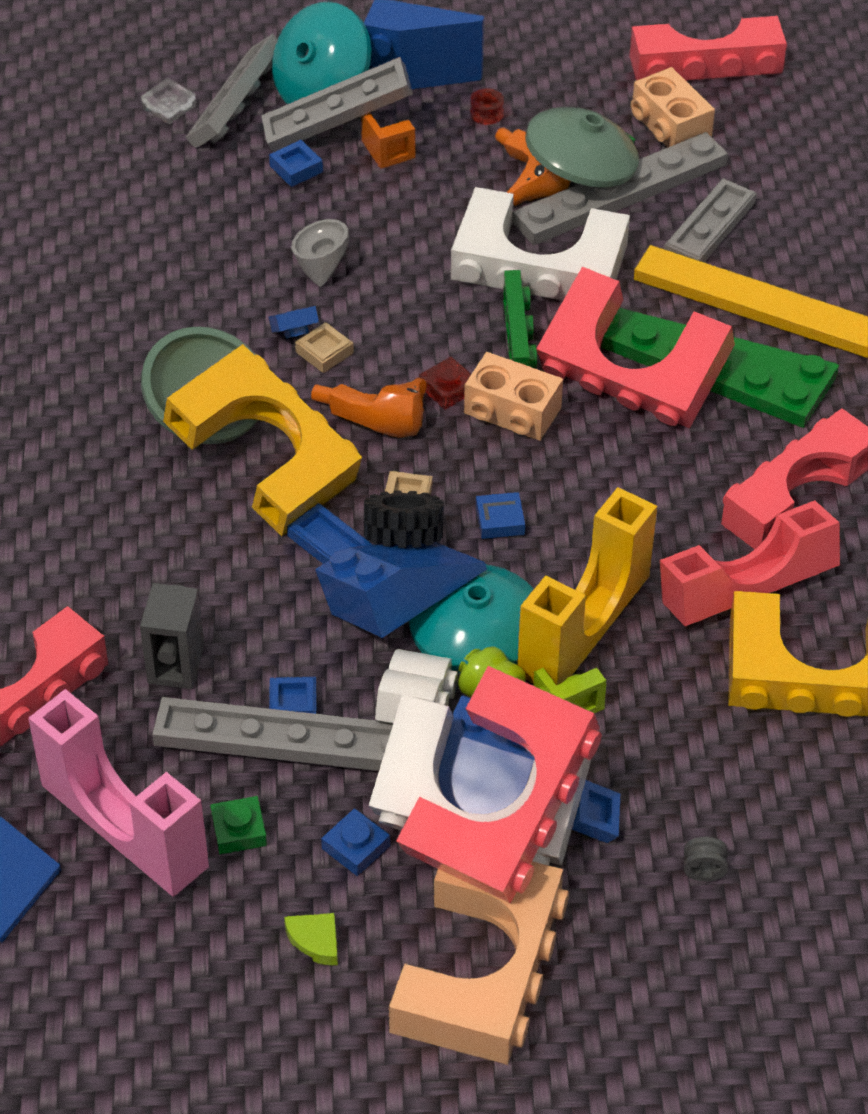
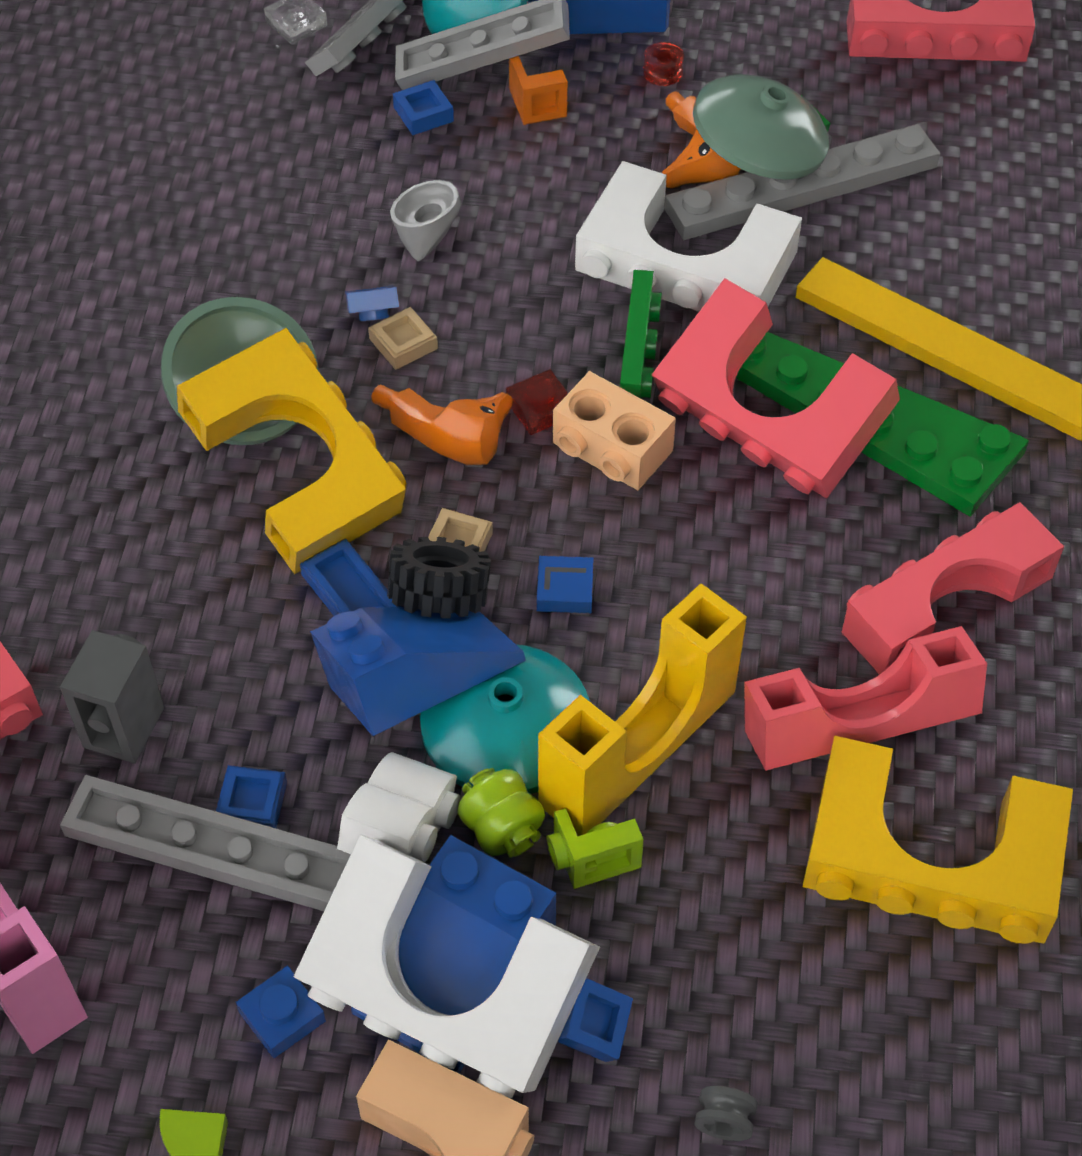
camera: 10 degrees right, 5 degrees up
green plate [210,796,267,855] -> none
coral arch [396,666,602,904] -> none
light nougat brick [631,67,715,148] -> none
light grey tile [664,179,757,262] -> none

